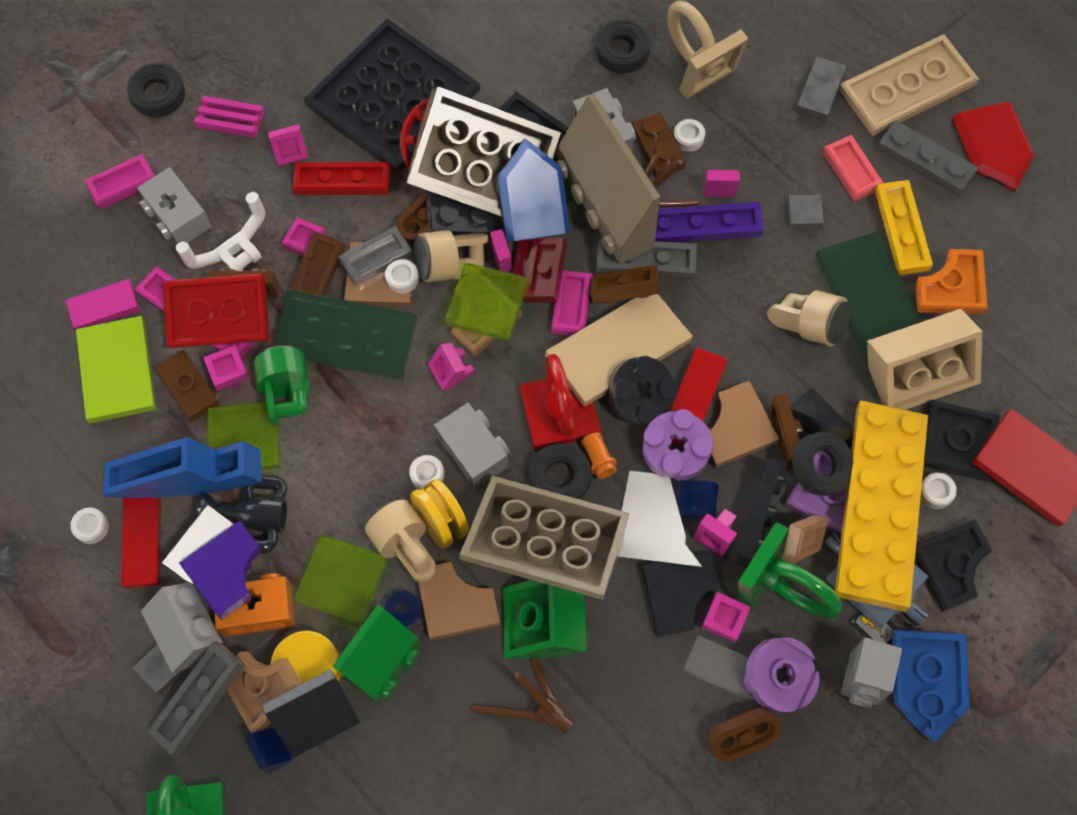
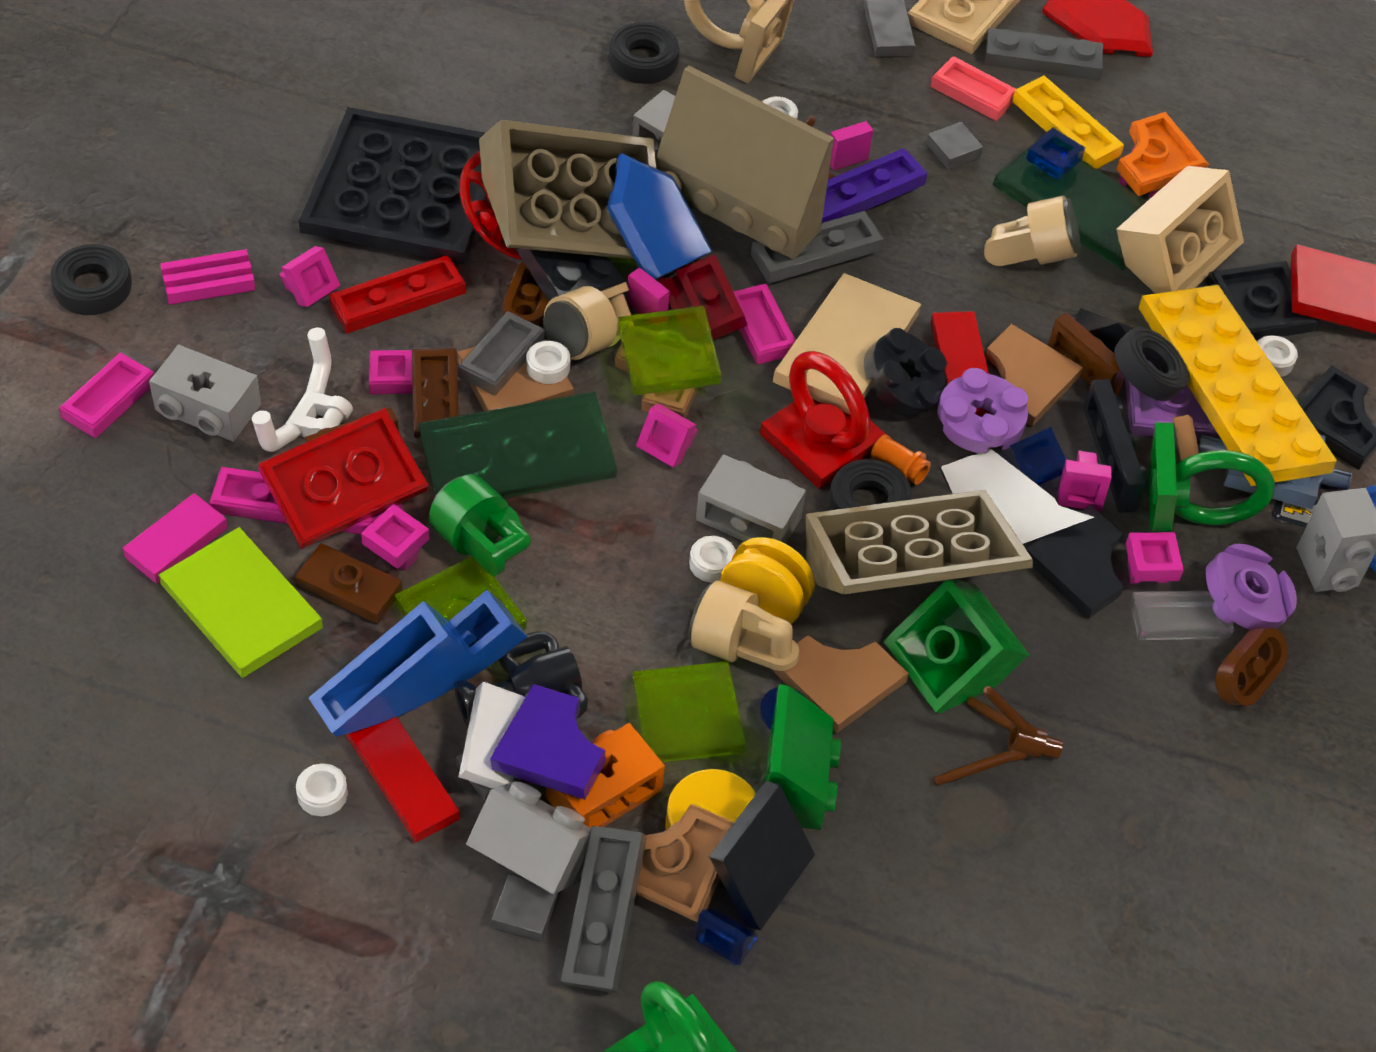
camera: 35 degrees left, 15 degrees down
reddish brown plate [590,265,660,304] -> none
none -> clear blue plate [1026,128,1085,180]

